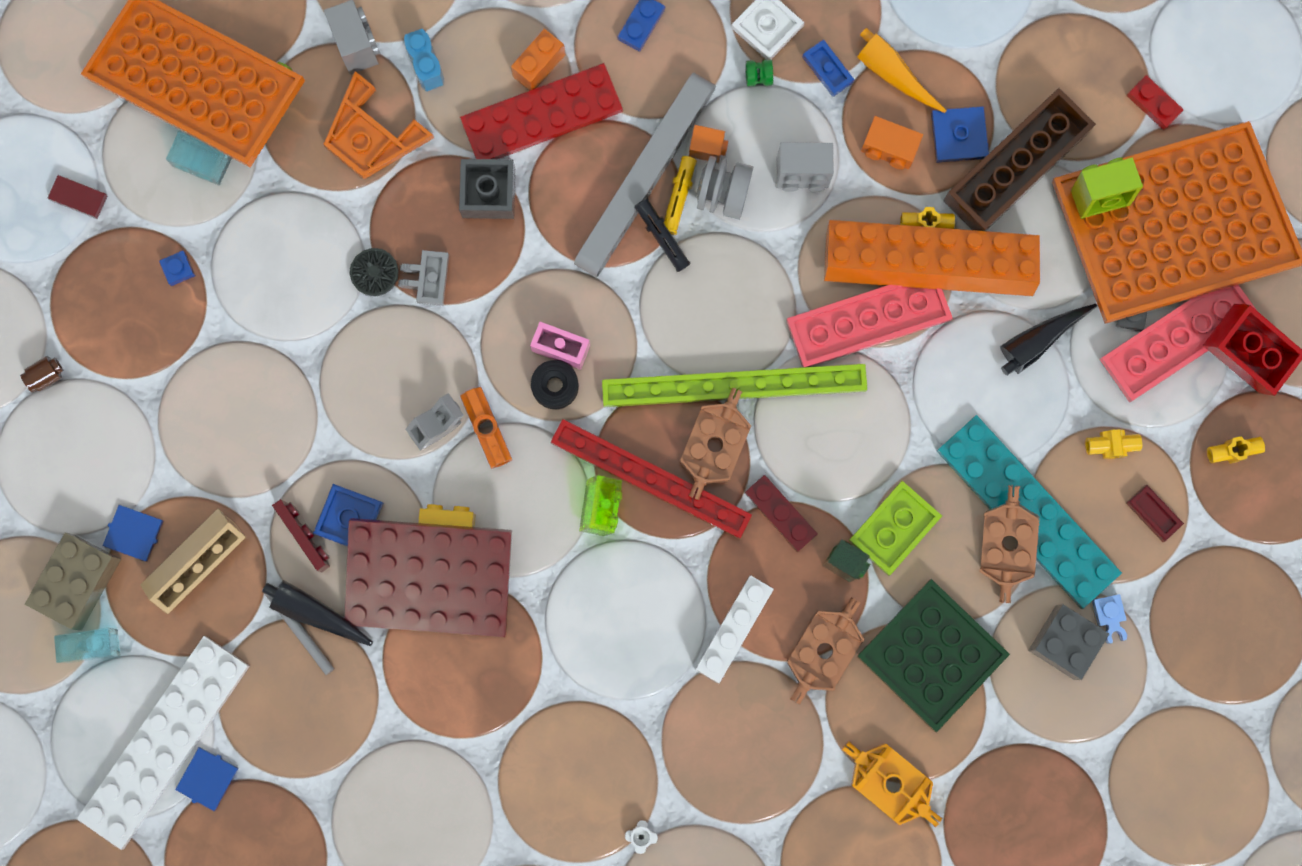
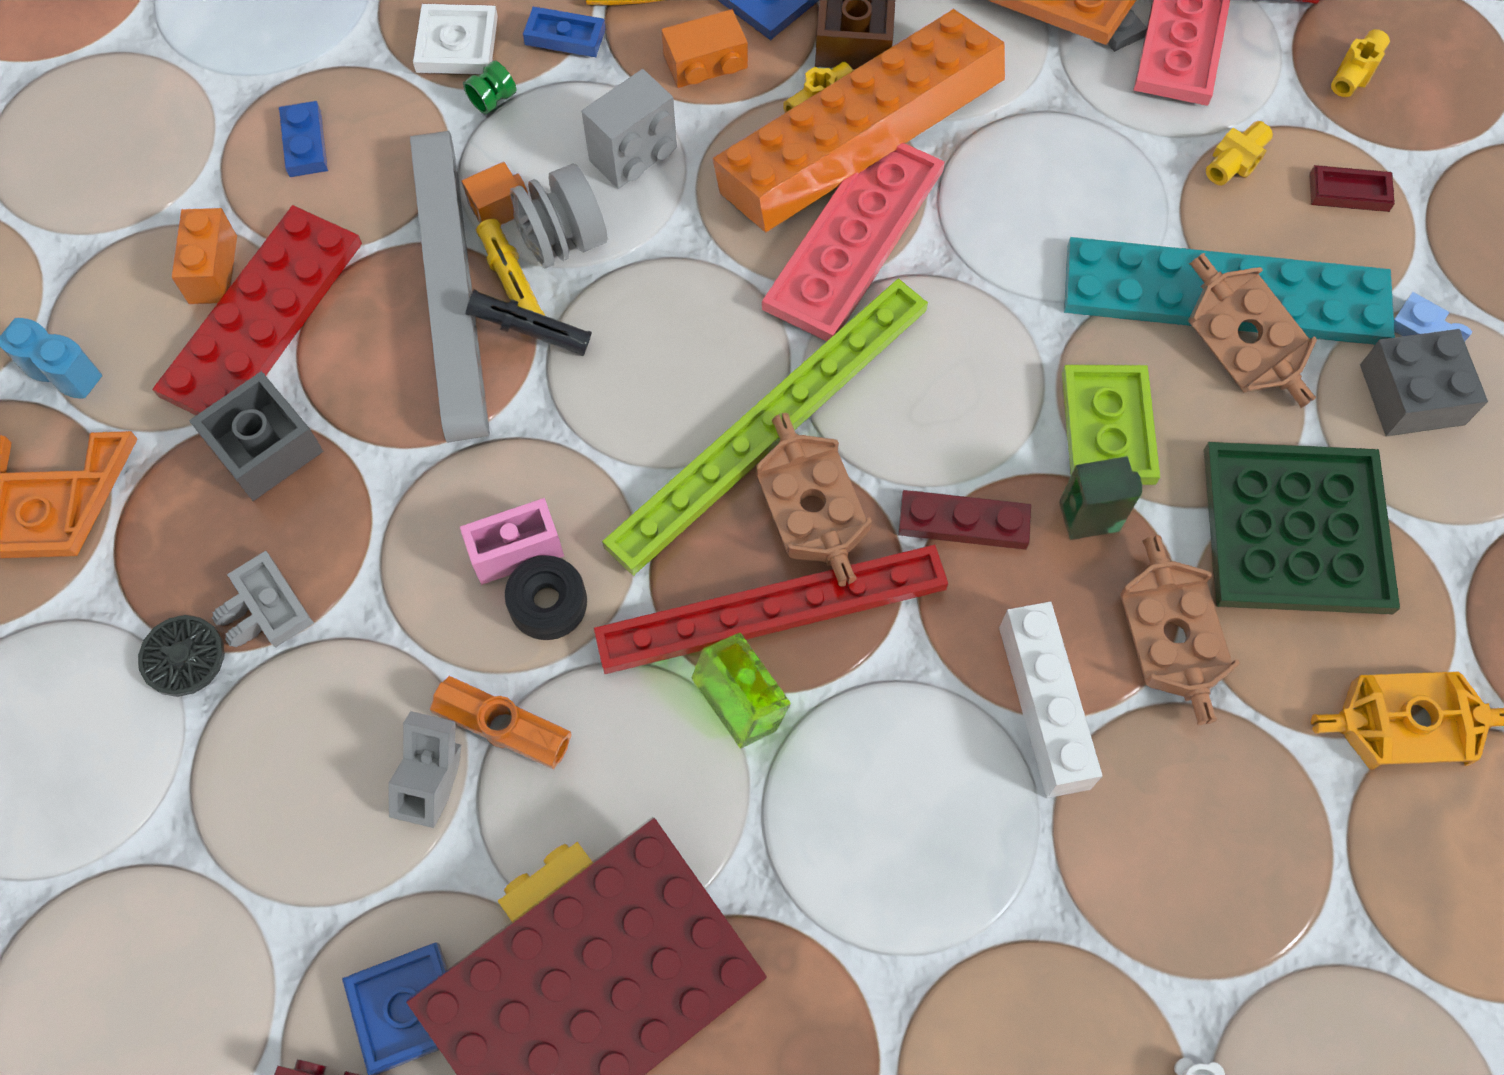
camera: 40 degrees left, 15 degrees down
black piece [1000,303,1098,376] -> none

